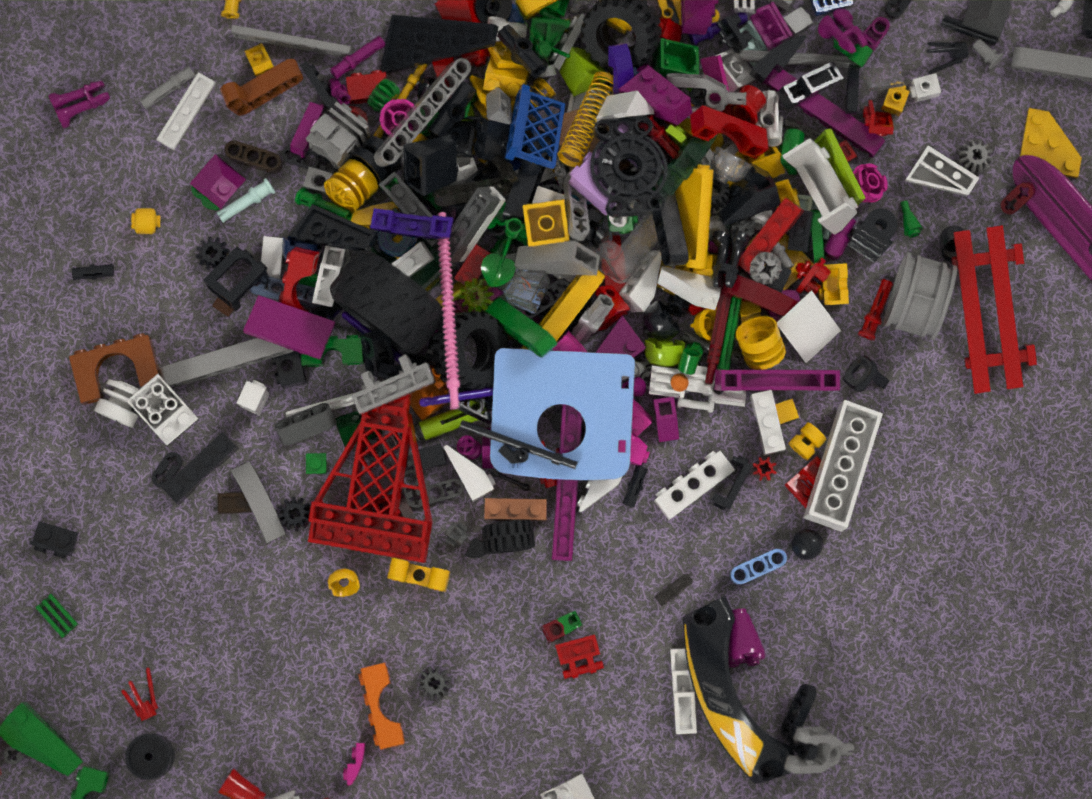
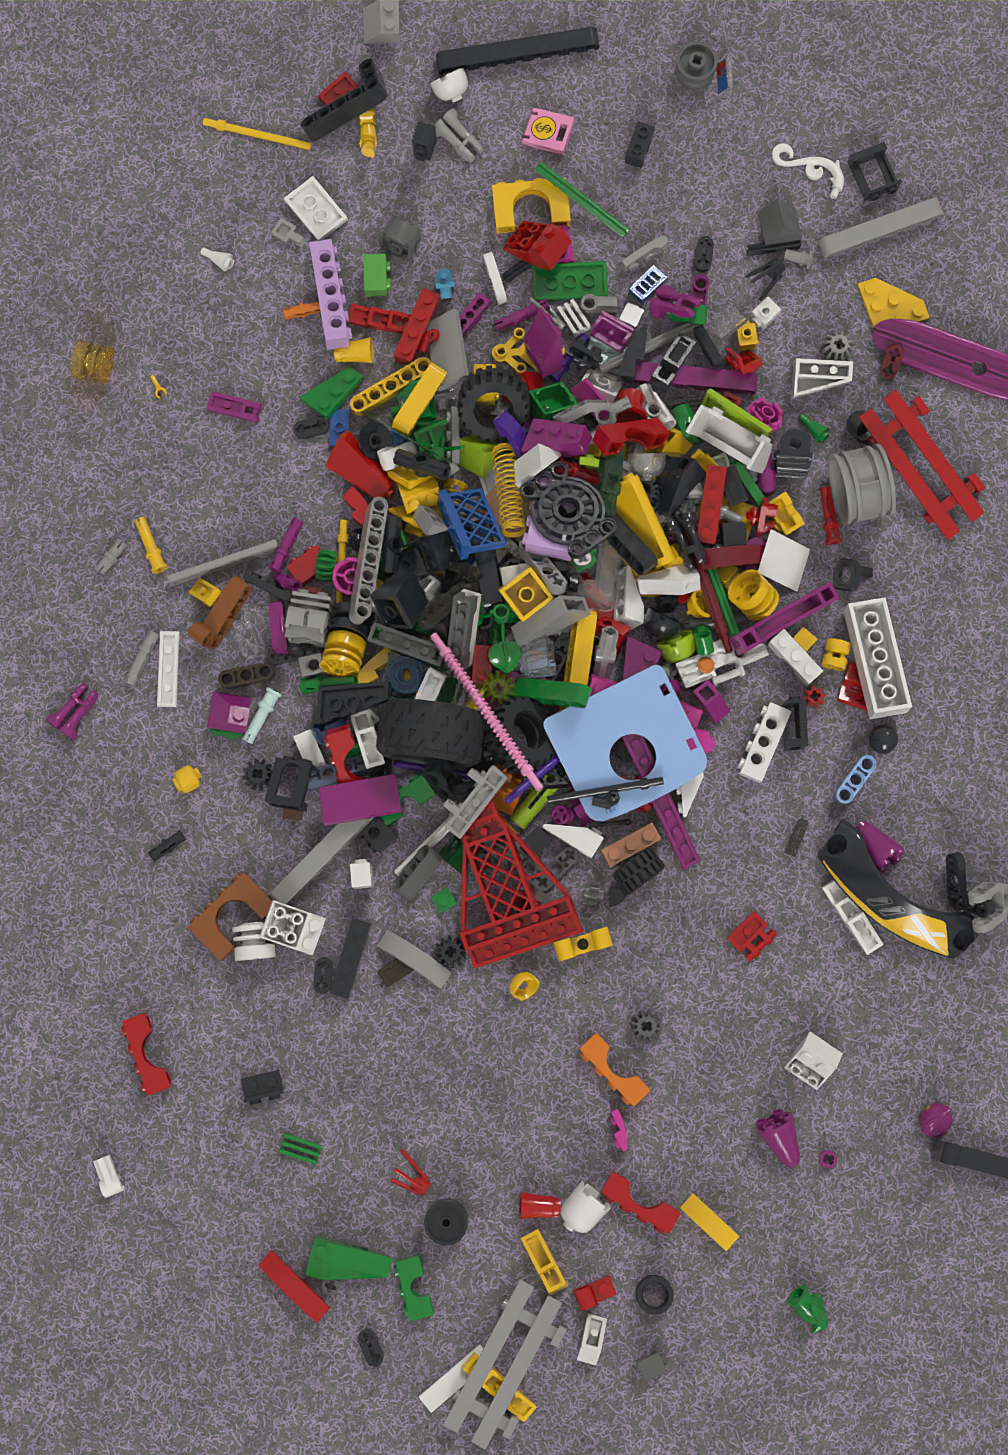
camera: 25 degrees left, 0 degrees up
dark purple slope [370,208,454,239] -> none
black wing [380,15,499,74] -> none
leg [541,611,583,643] -> none
black pin [622,465,648,508] -> none
light grey gear [750,252,782,285] -> none

